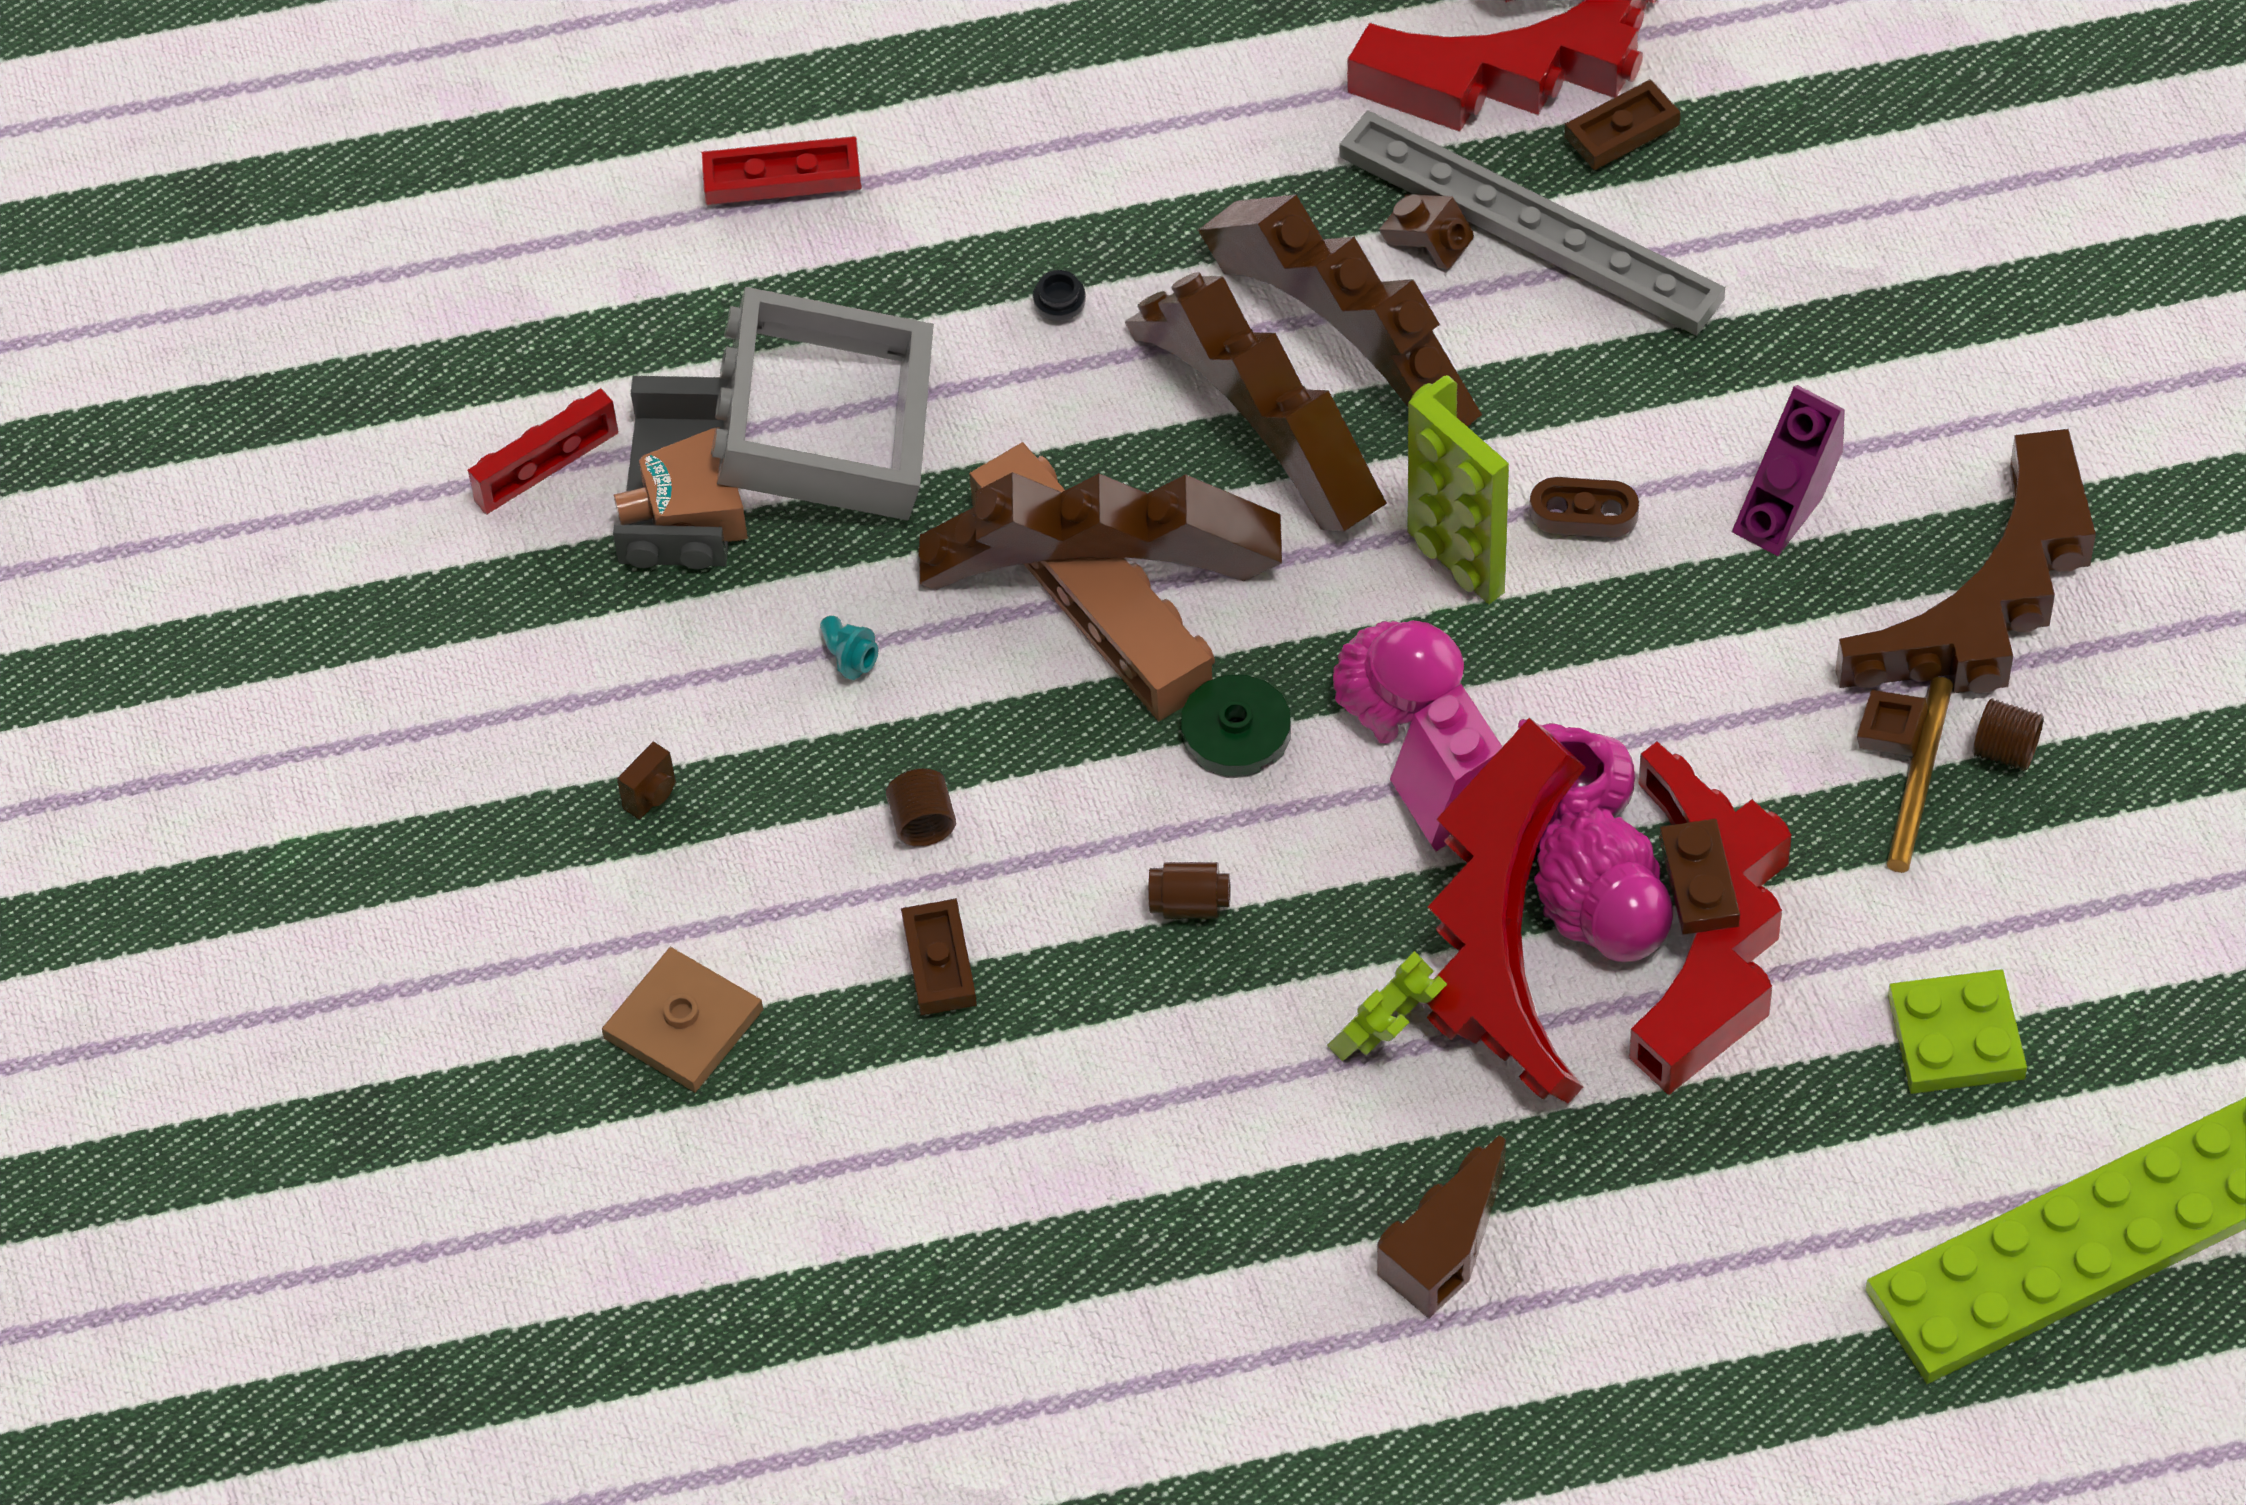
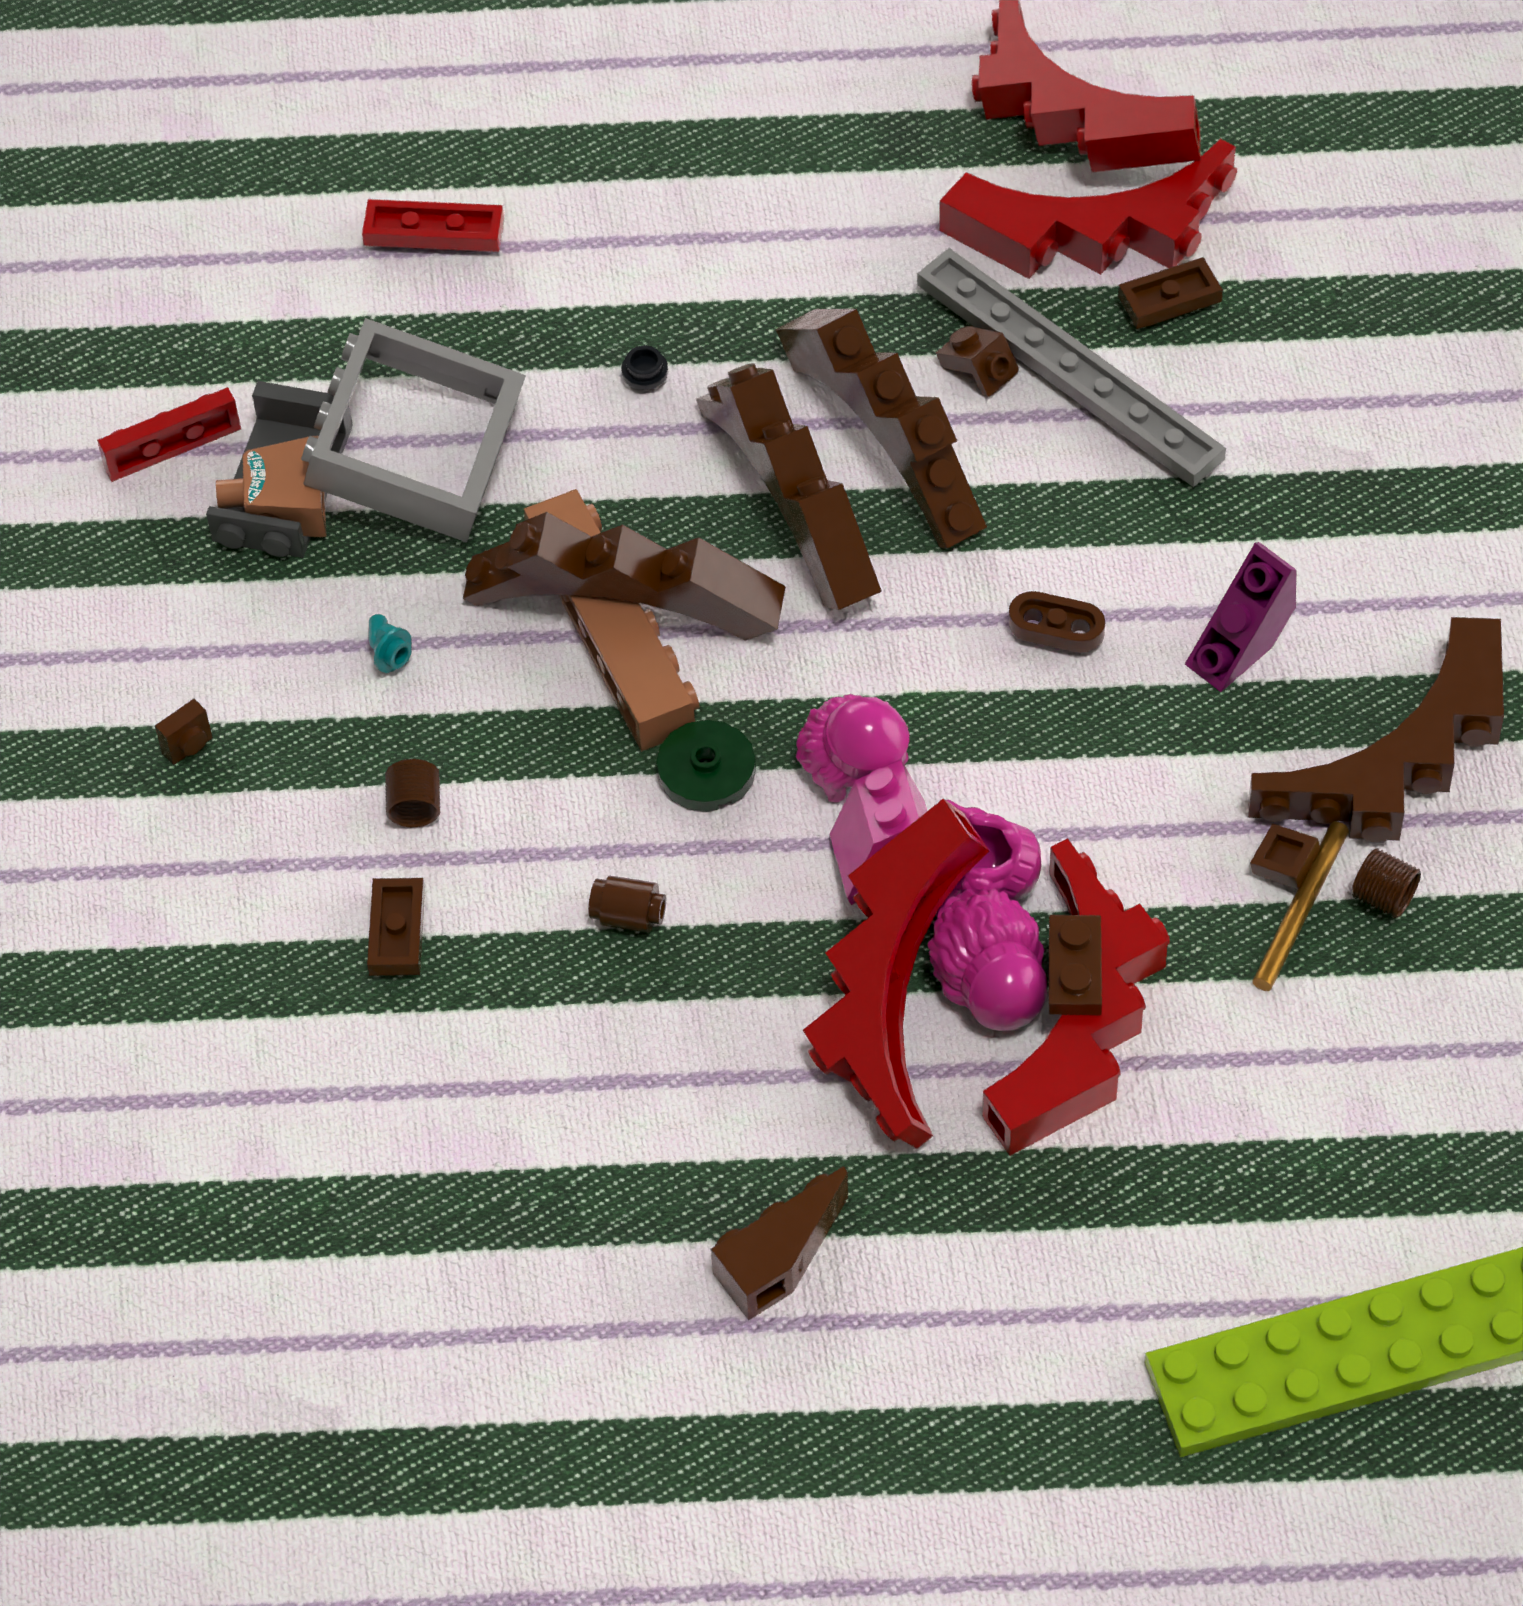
camera: 10 degrees right, 0 degrees up
medium nougat plate [602,946,763,1093] -> none
lime plate [1327,951,1447,1062] -> none
lime bracket [1407,375,1509,604] -> none
lime plate [1888,969,2027,1094] -> none

